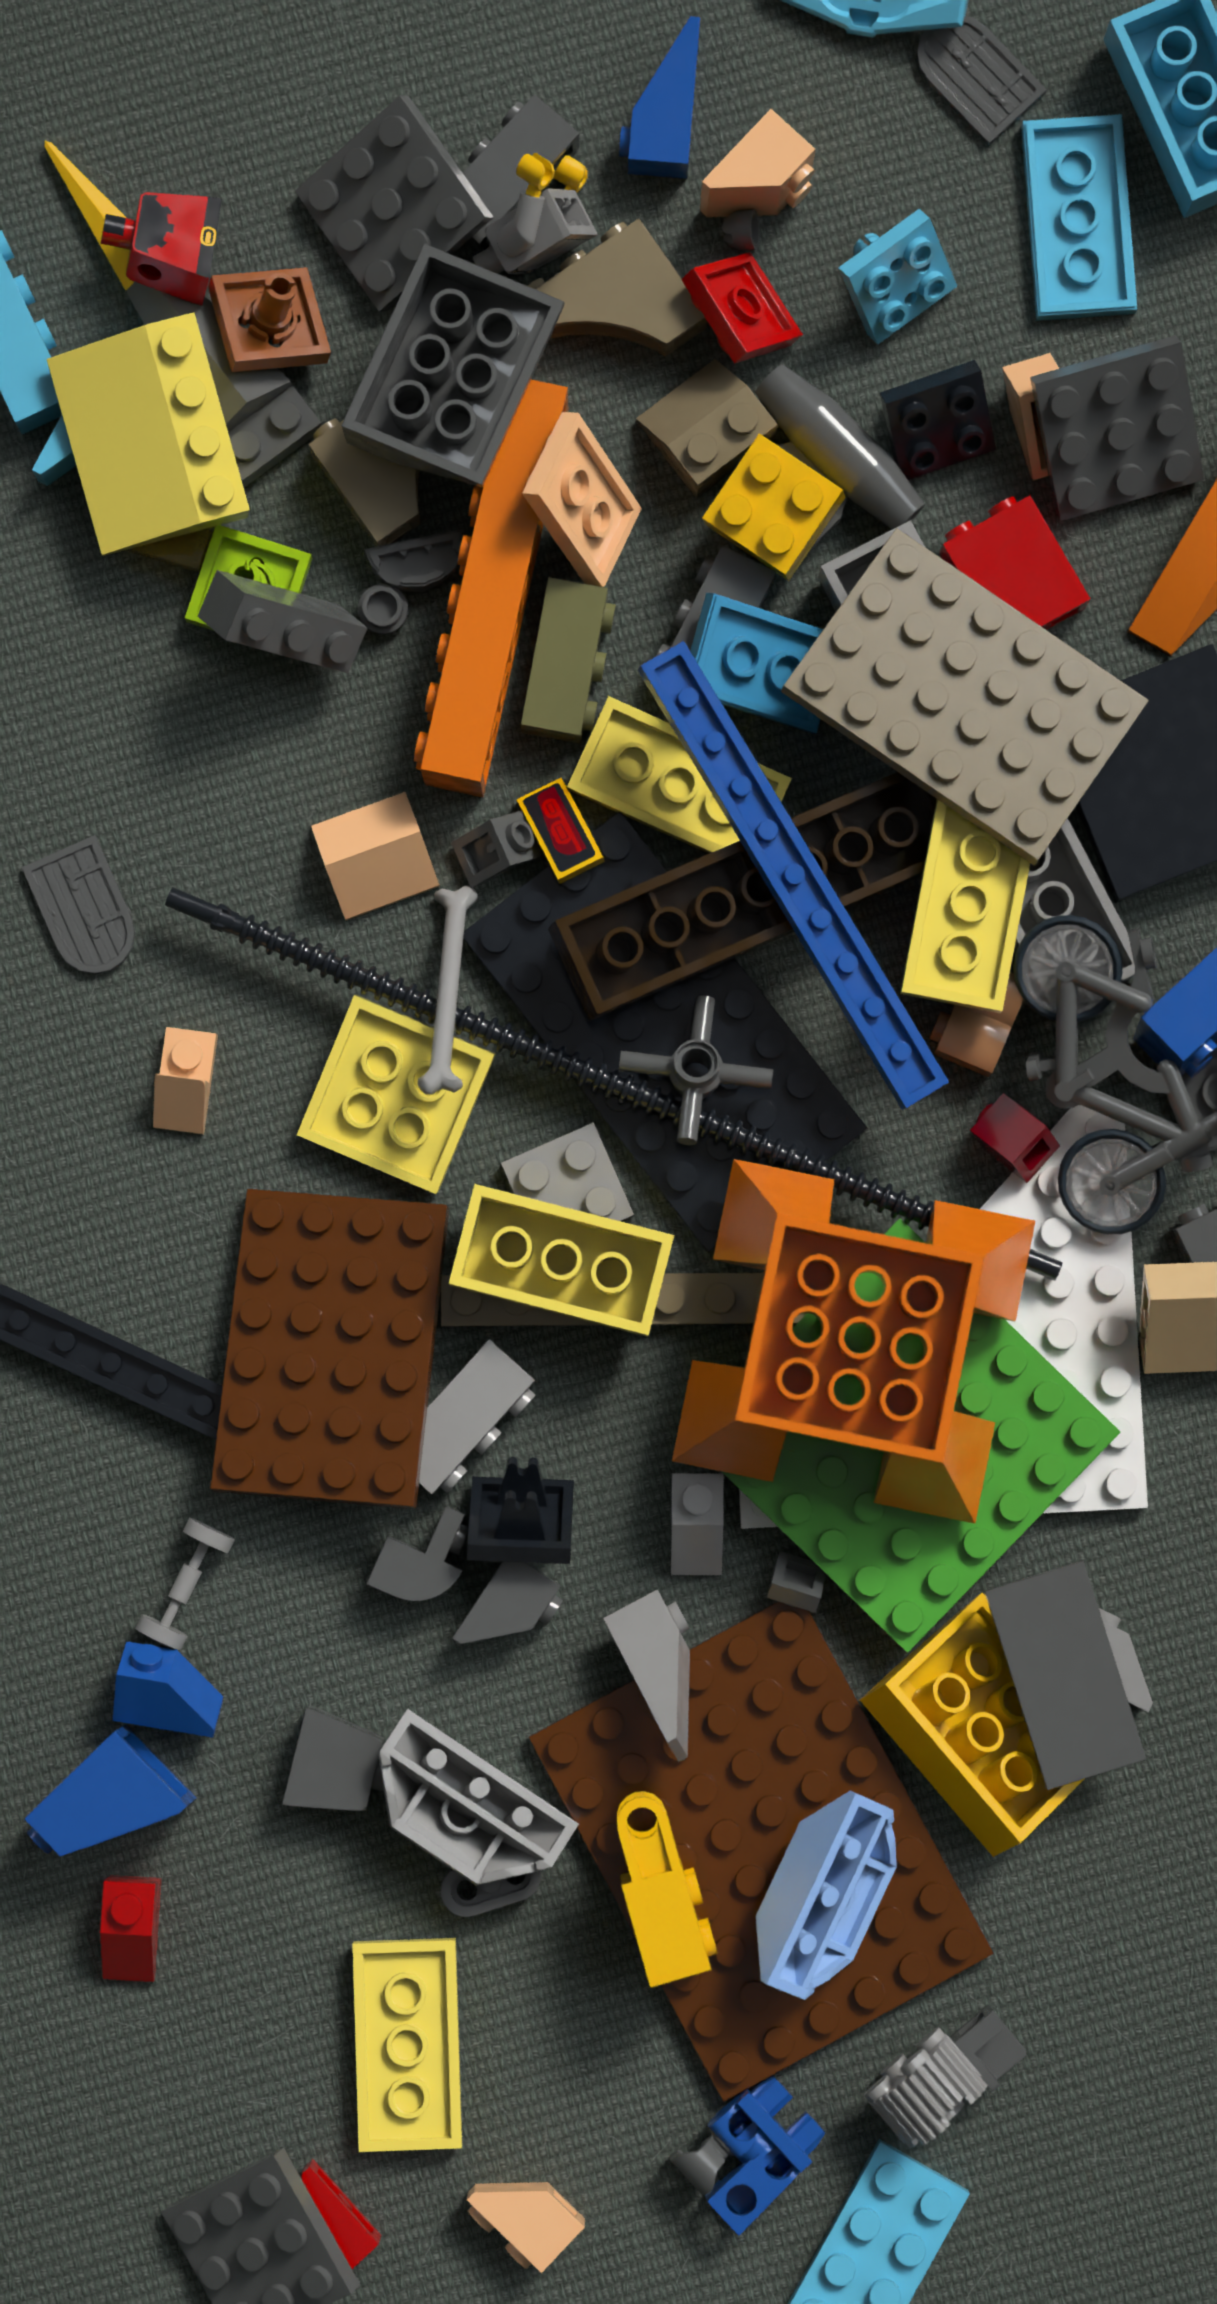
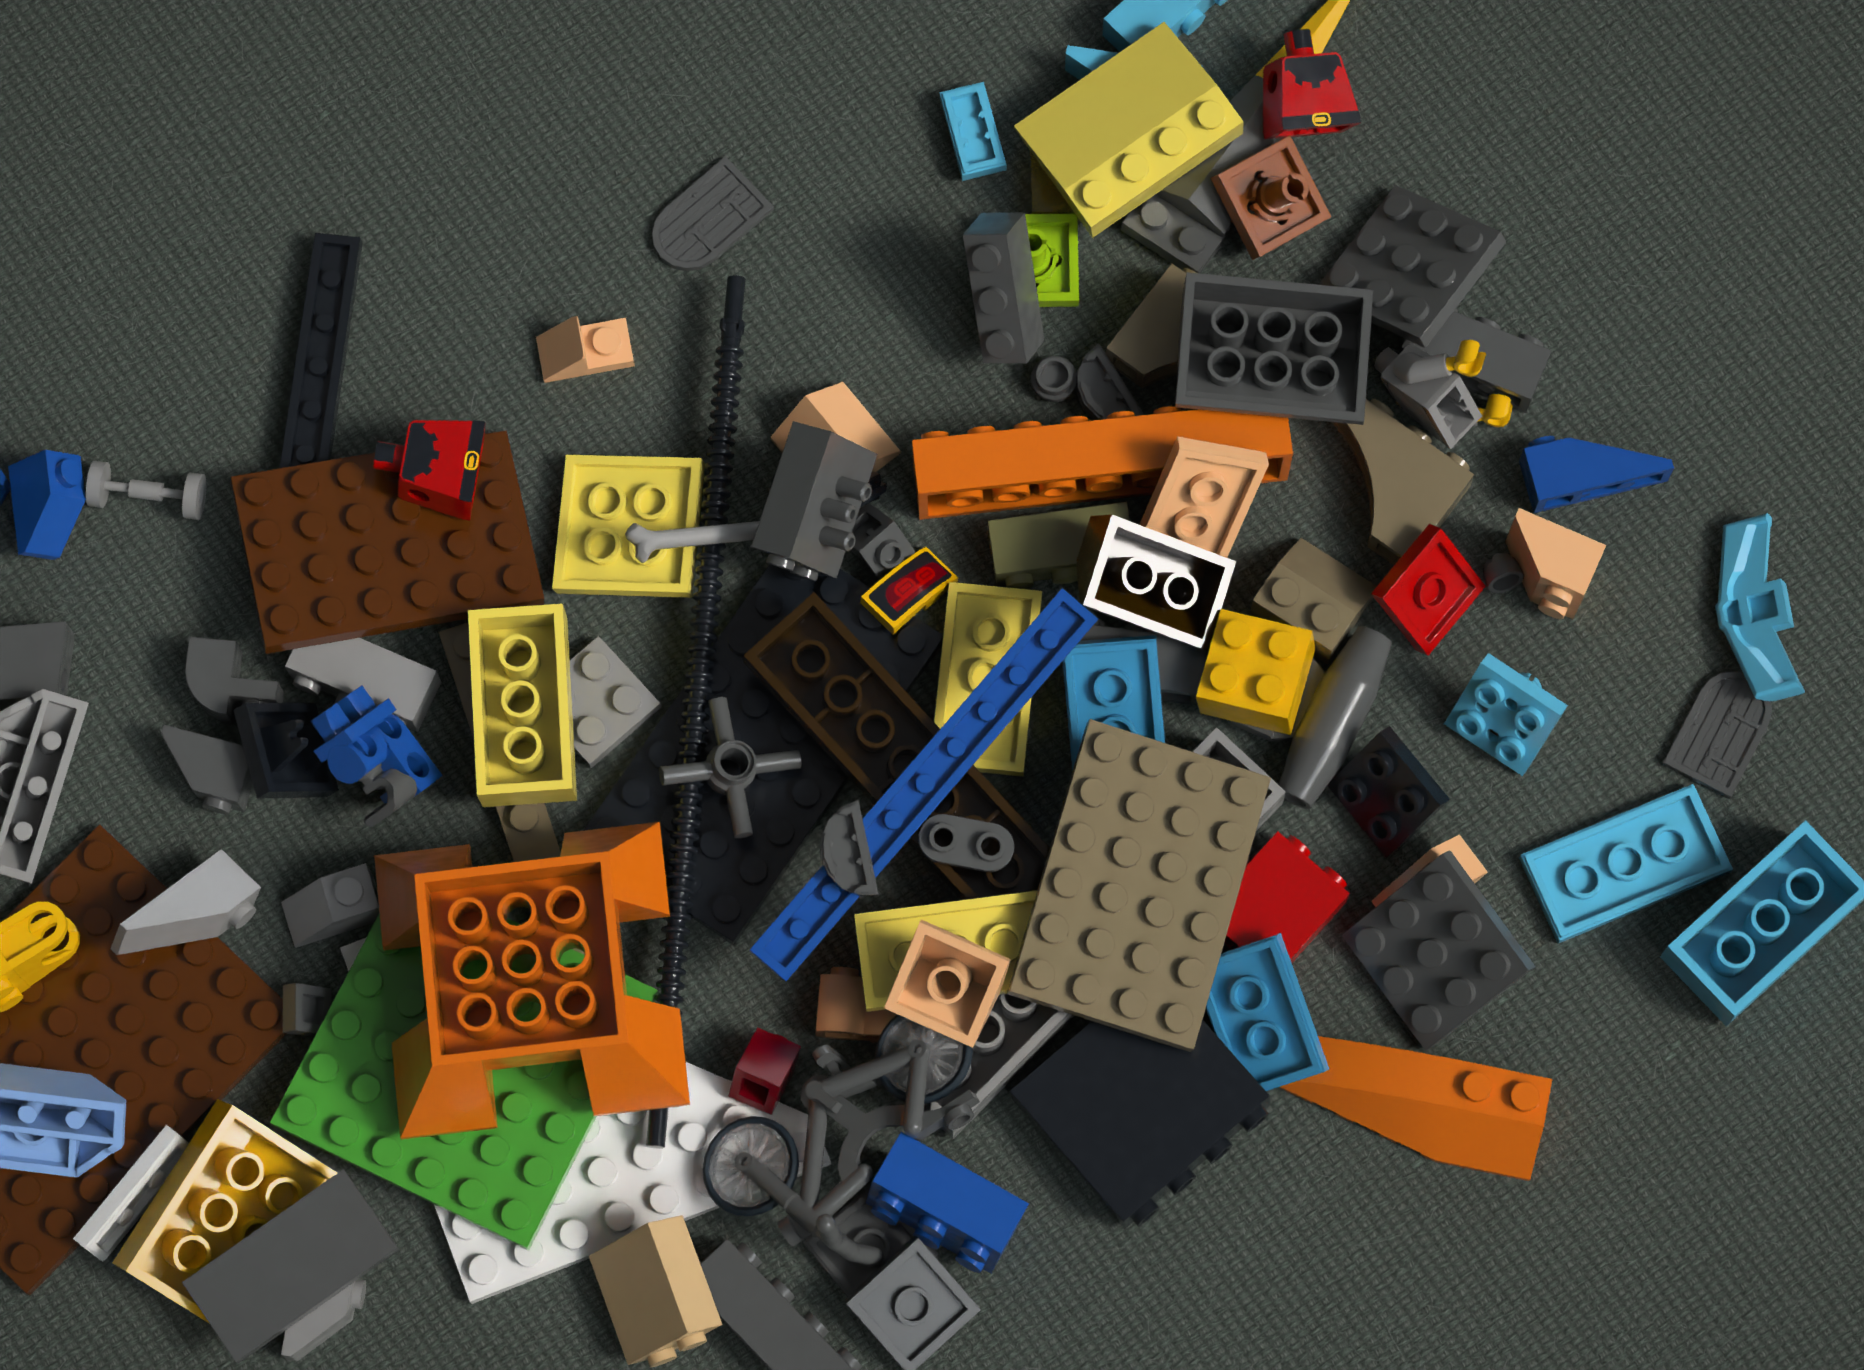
camera: 75 degrees right, 10 degrees down
none -> white tile [73,1125,189,1262]
none -> blue hips [310,685,443,827]
none -> red torso [373,420,486,521]
none -> dark grey piece [751,421,887,581]
none -> dark grey plate [820,800,879,896]
none -> light nougat slope [884,920,1011,1048]
none -> dark grey plate [918,814,1014,872]
none -> medium azure plate [940,82,1007,181]
none -> dark brown slope [1076,514,1236,651]
none -> dark azure tile [1206,933,1330,1091]

